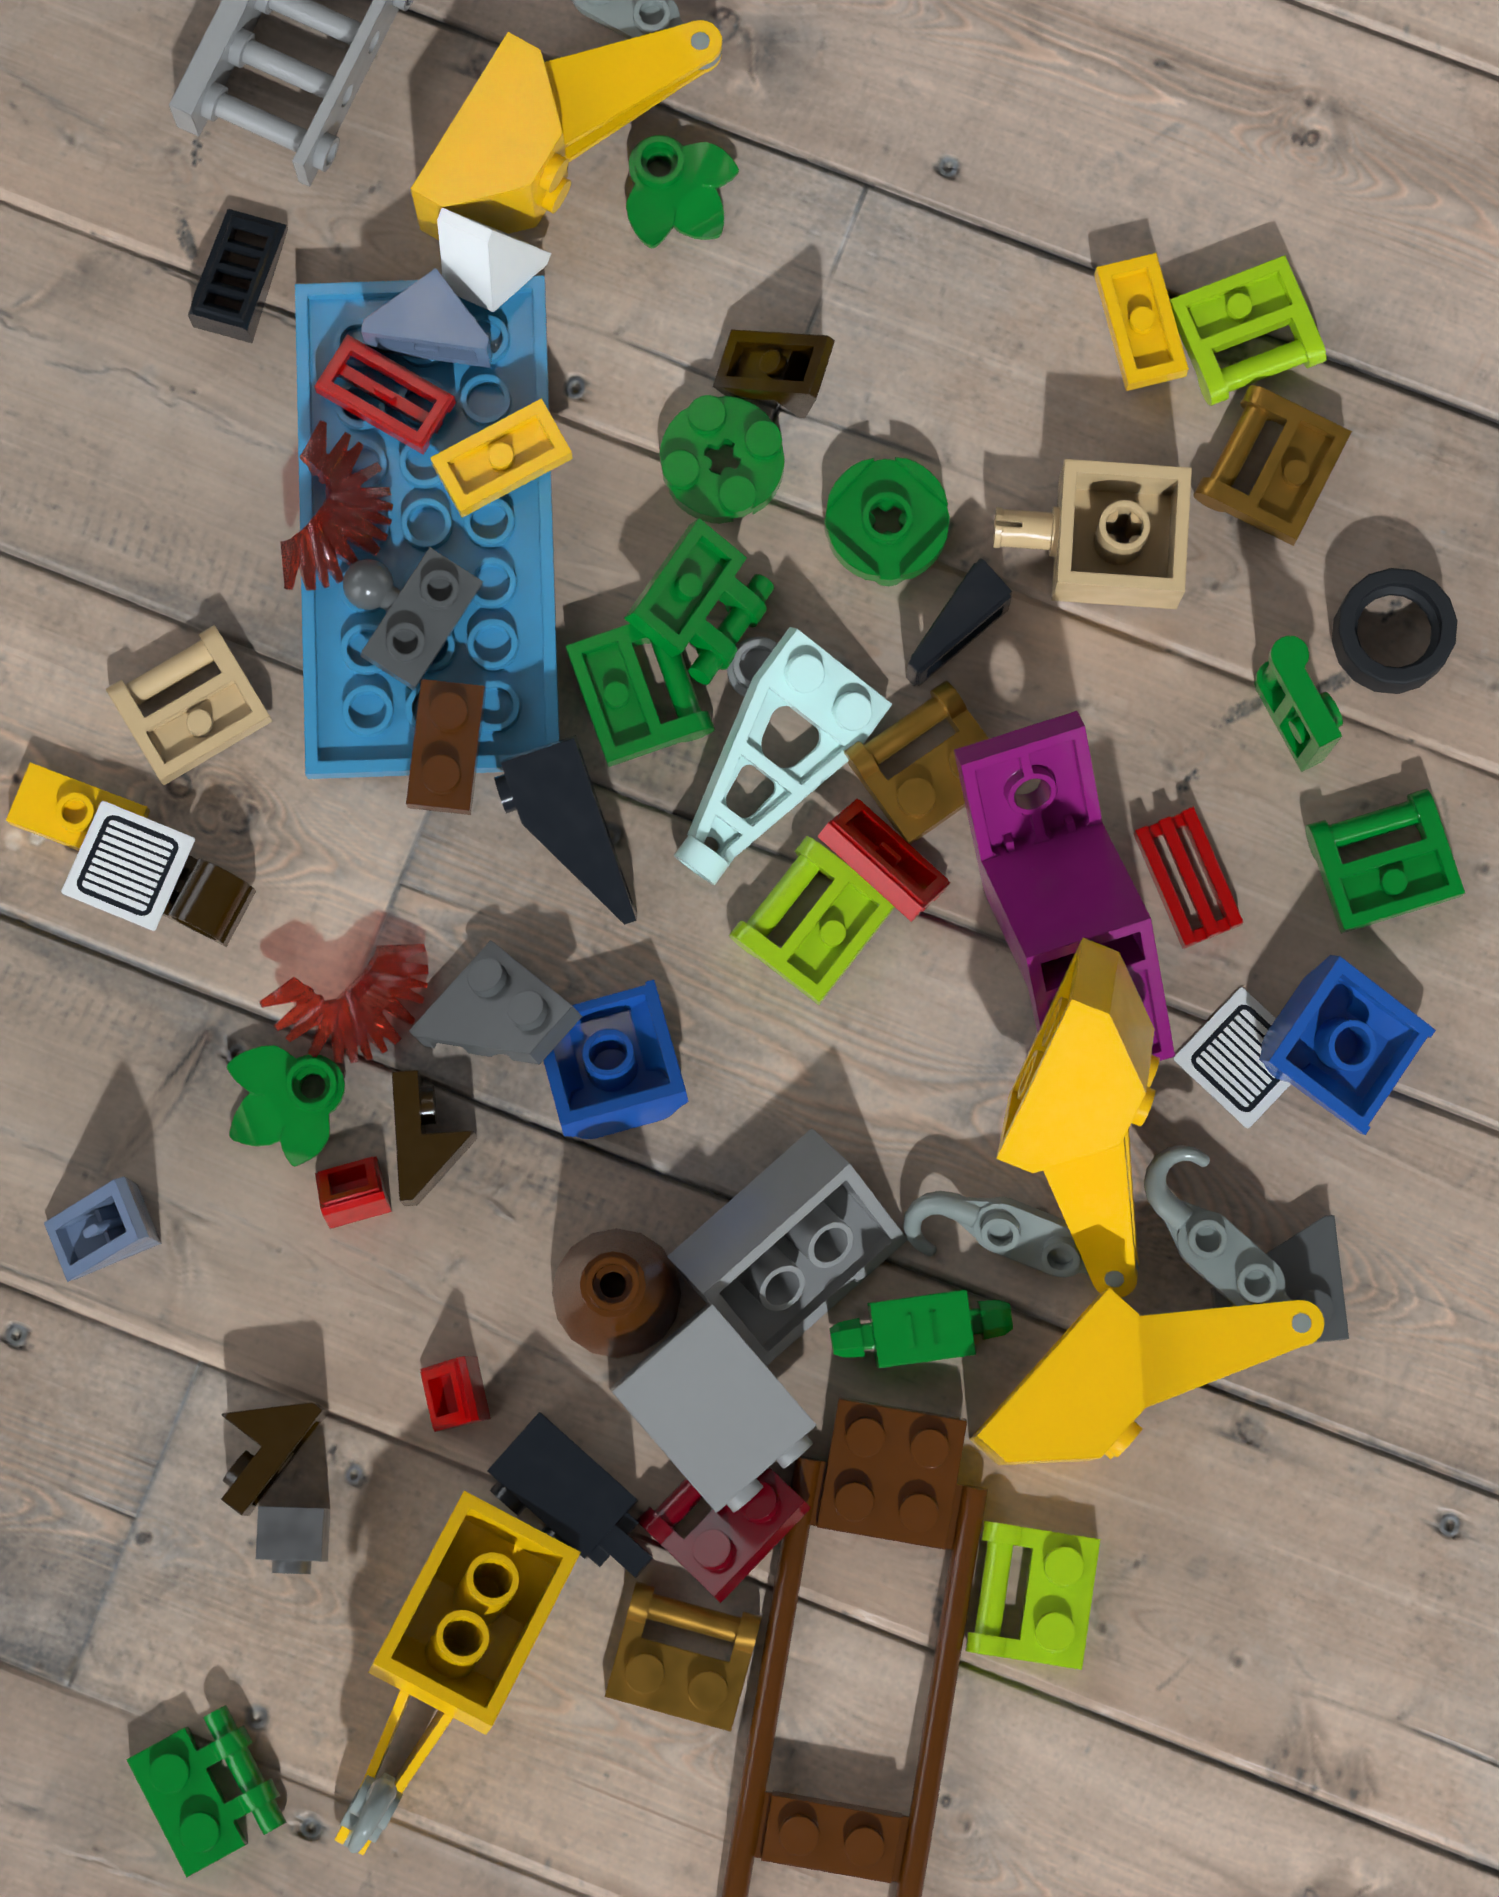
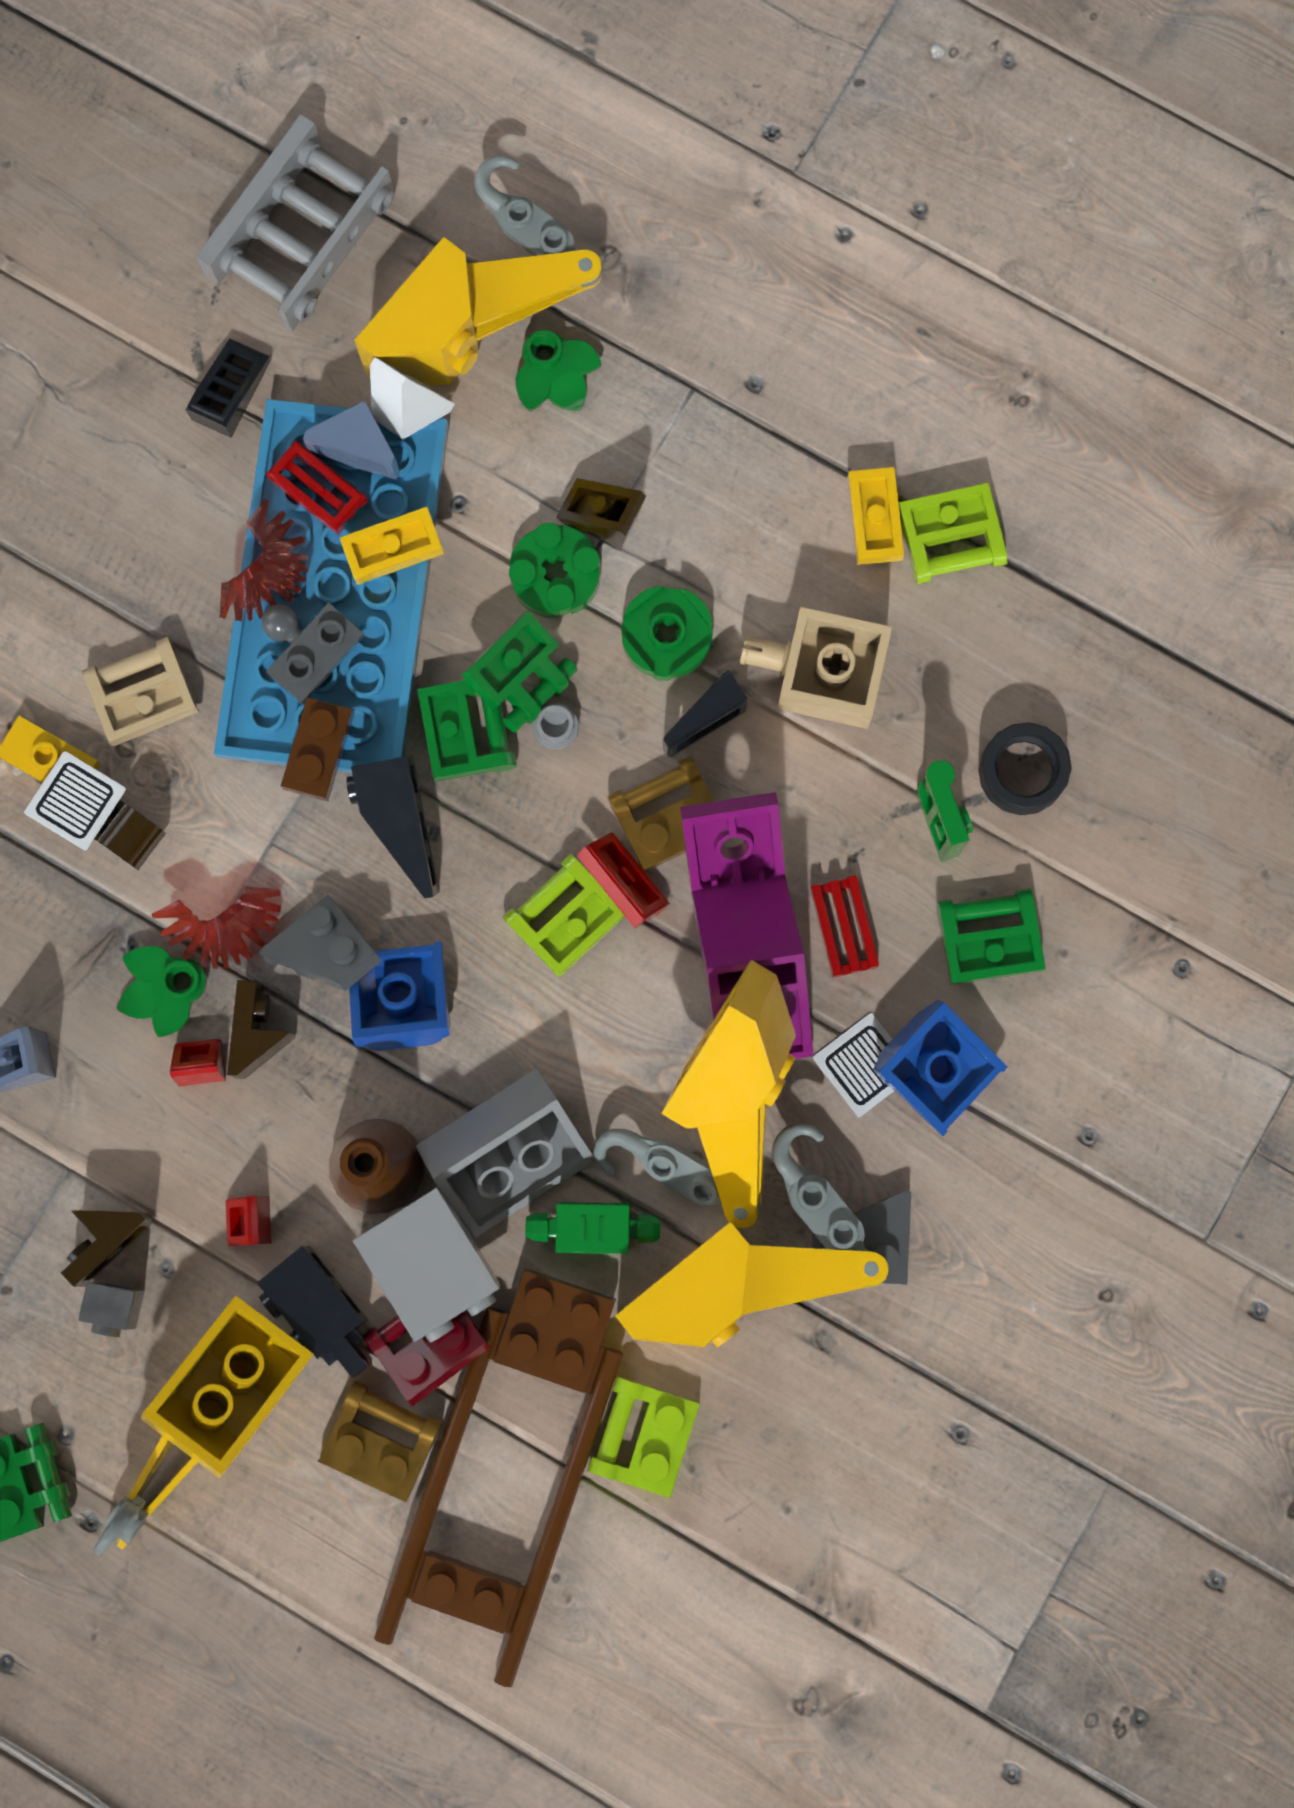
camera: 15 degrees right, 0 degrees up
light aqua plate [674,627,892,885] -> none
pearl gold plate [1193,385,1352,546] -> none

